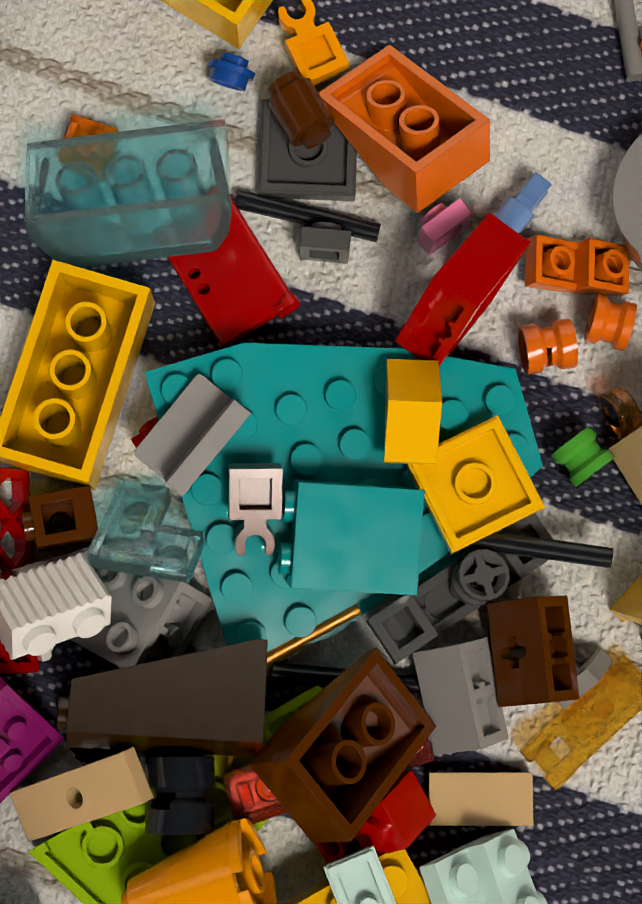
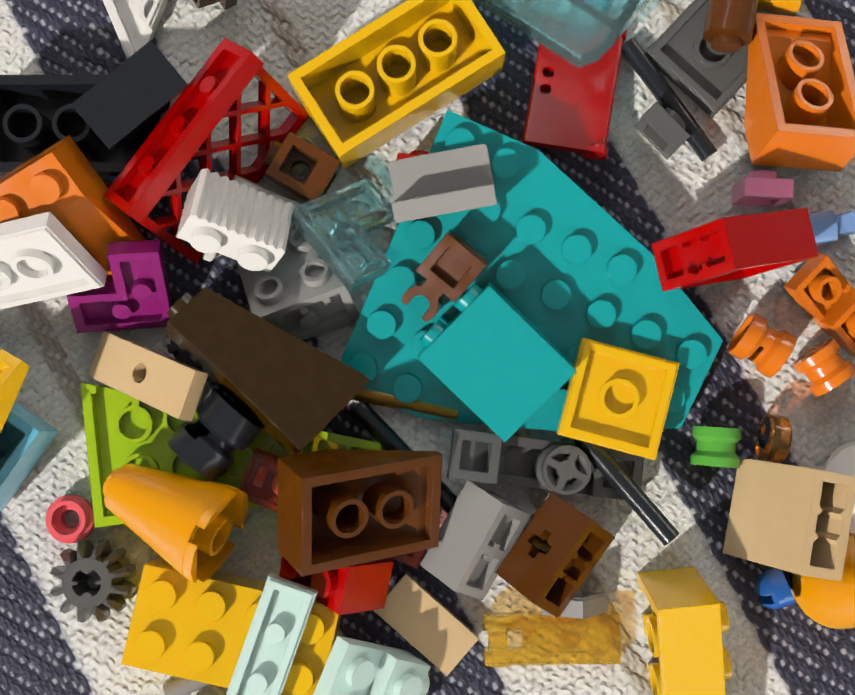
camera: 50 degrees right, 5 degrees up
yellow slope [384,359,442,465] -> none

